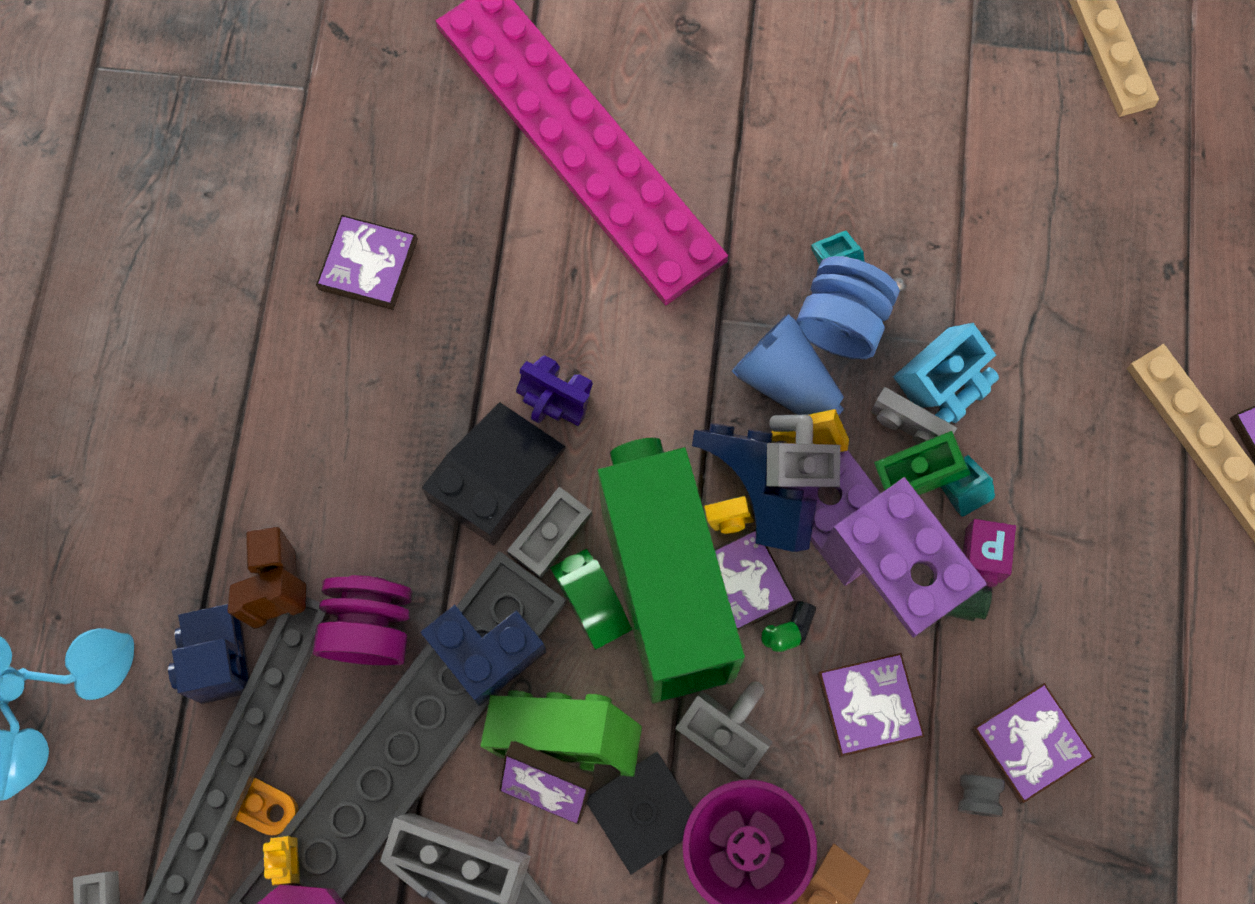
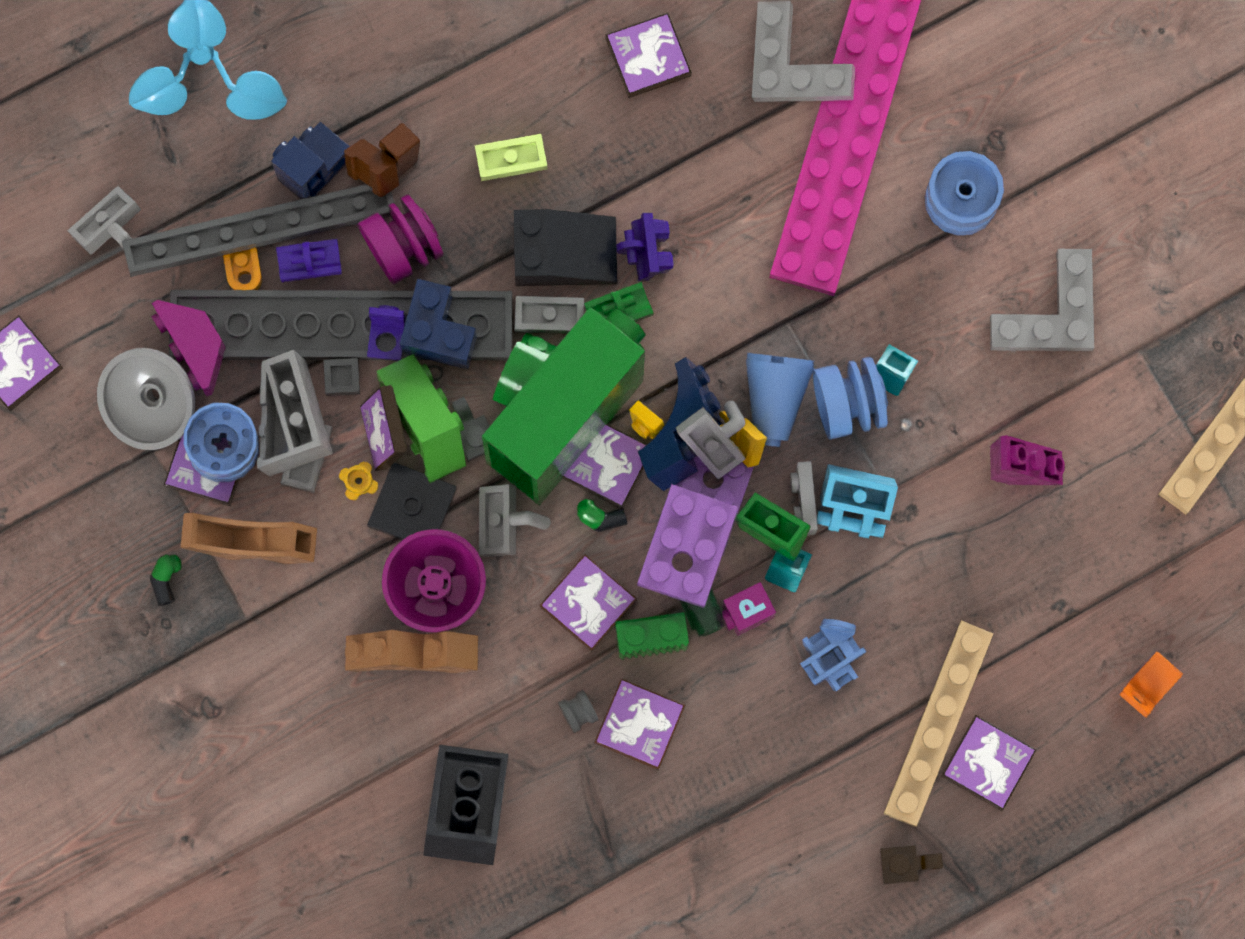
camera: 50 degrees right, 5 degrees up
yellow plate [263,836,300,885] -> none
none -> dark purple hips [276,239,342,282]
none -> dark grey plate [324,358,360,396]
none -> yellow plate [339,461,378,501]
none -> dark purple bracket [367,305,406,361]
none -> dark grey plate [452,397,490,462]
none -> yellowish green plate [475,134,547,181]
none -> green hips [584,282,654,322]
none -> green brick [615,612,689,660]
none -> light grey plate [752,1,855,102]
none -> medium blue piece [800,619,866,691]
none -> medium blue wheel [924,151,1004,236]
none -> light grey plate [990,249,1094,351]
none -> magenta slope [990,435,1065,485]

